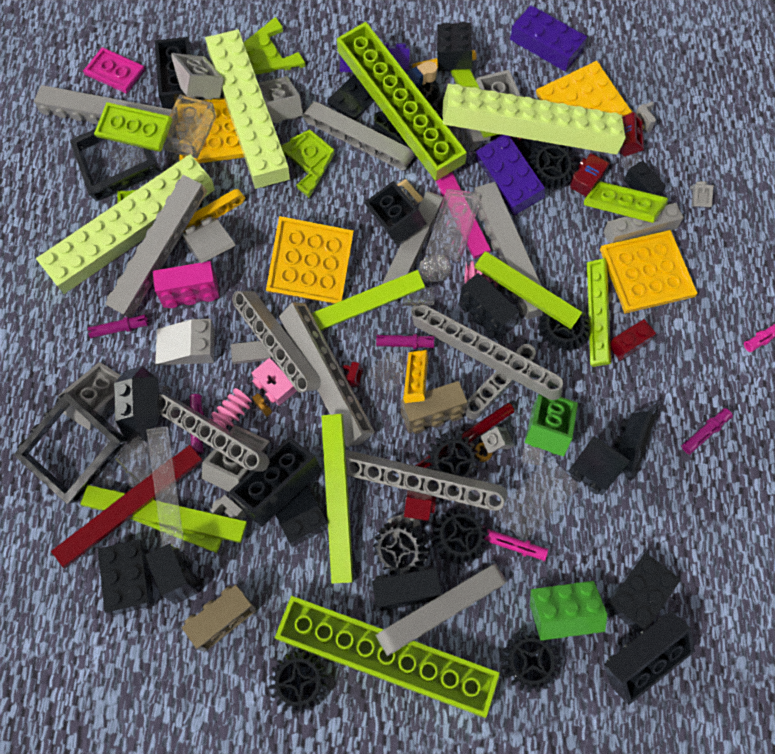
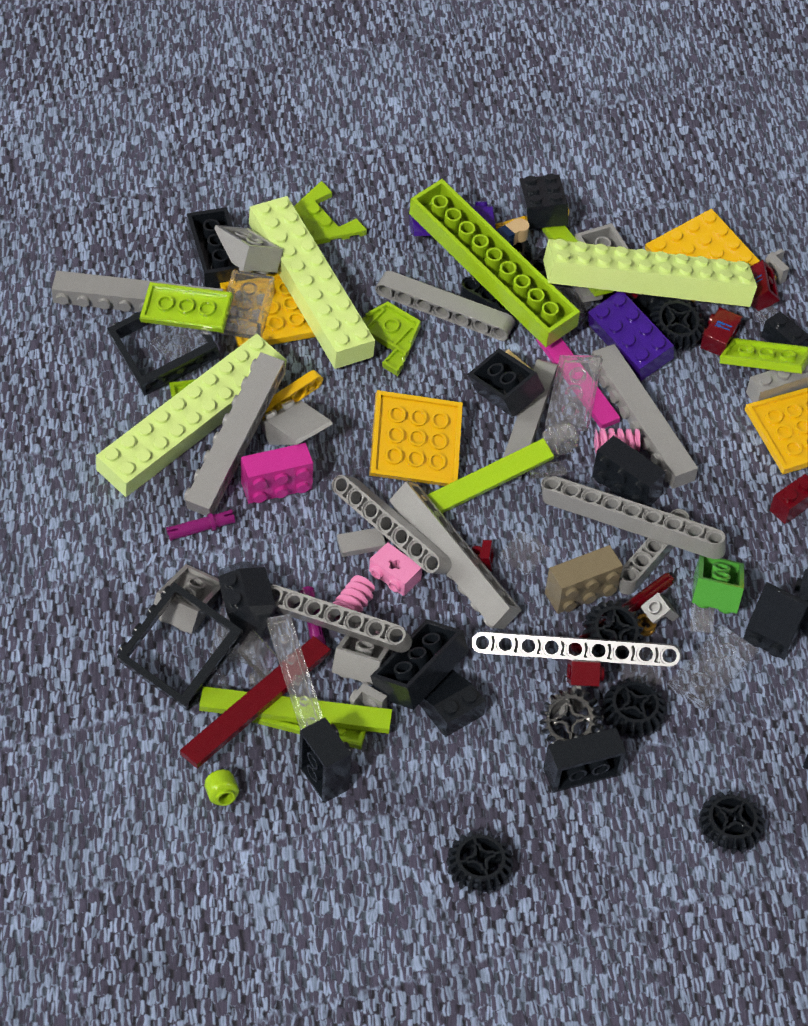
camera: 10 degrees left, 15 degrees down
dark pink tile [83,47,146,94] -> none
black brick [97,539,154,616] -> none
light grey slope [155,319,215,366] -> none
dark tan brick [181,585,257,652] -> none
pearl gold tile [252,393,272,417] -> none
light grey slope [258,76,303,124] -> none
lime brick [275,596,500,718] -> none
lime tile [321,414,354,584] -> none
black plate [327,74,374,121] -> none
magenta pin [376,334,434,349] -> none
light grey beam [376,563,508,656] -> none
yellow tile [403,350,428,403] -> none
lime tile [474,251,582,329] -> none
dark pink pin [485,529,548,562] -> none
dark purple brick [510,5,587,72] -> none
bright green brick [530,581,607,640] -> none
black gear [538,304,590,353] -> none
lime tile [587,258,611,367] -> none
none -> lime head [204,769,239,806]

